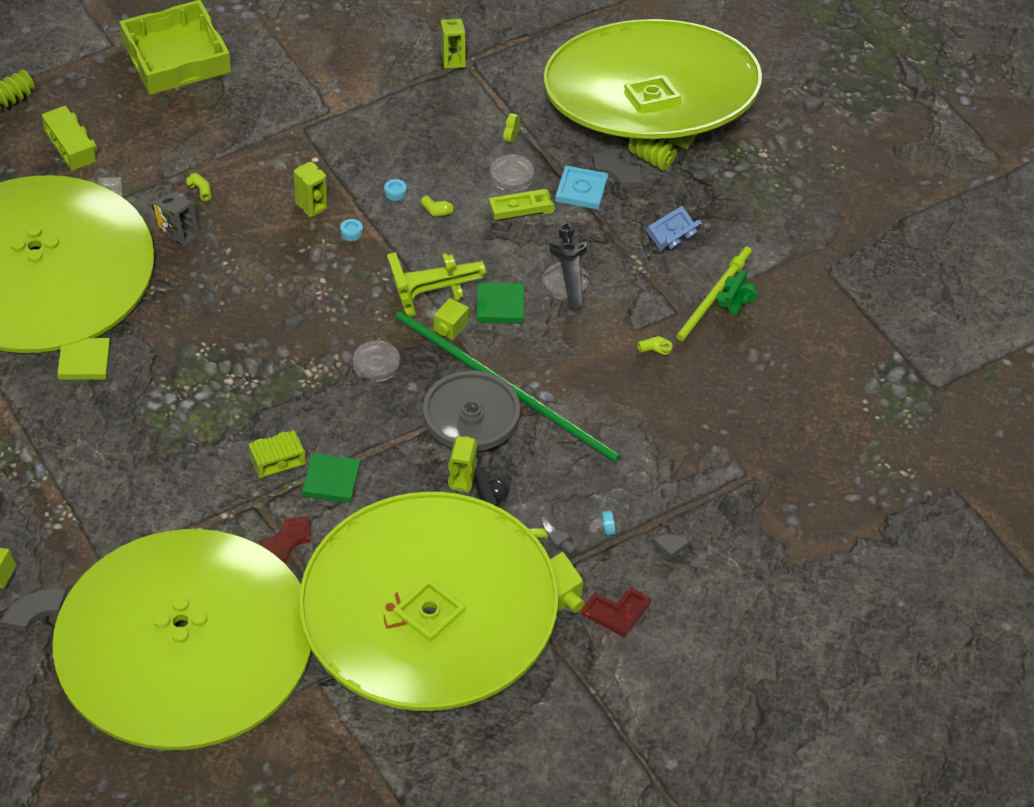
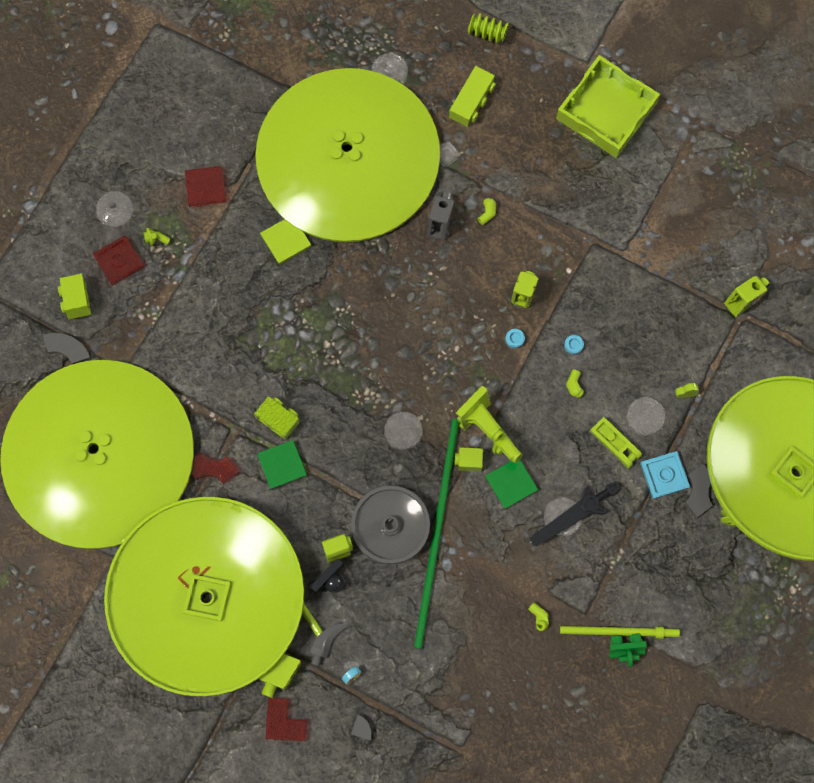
camera: 60 degrees right, 25 degrees up
medium blue bracket [645,206,702,251] -> none

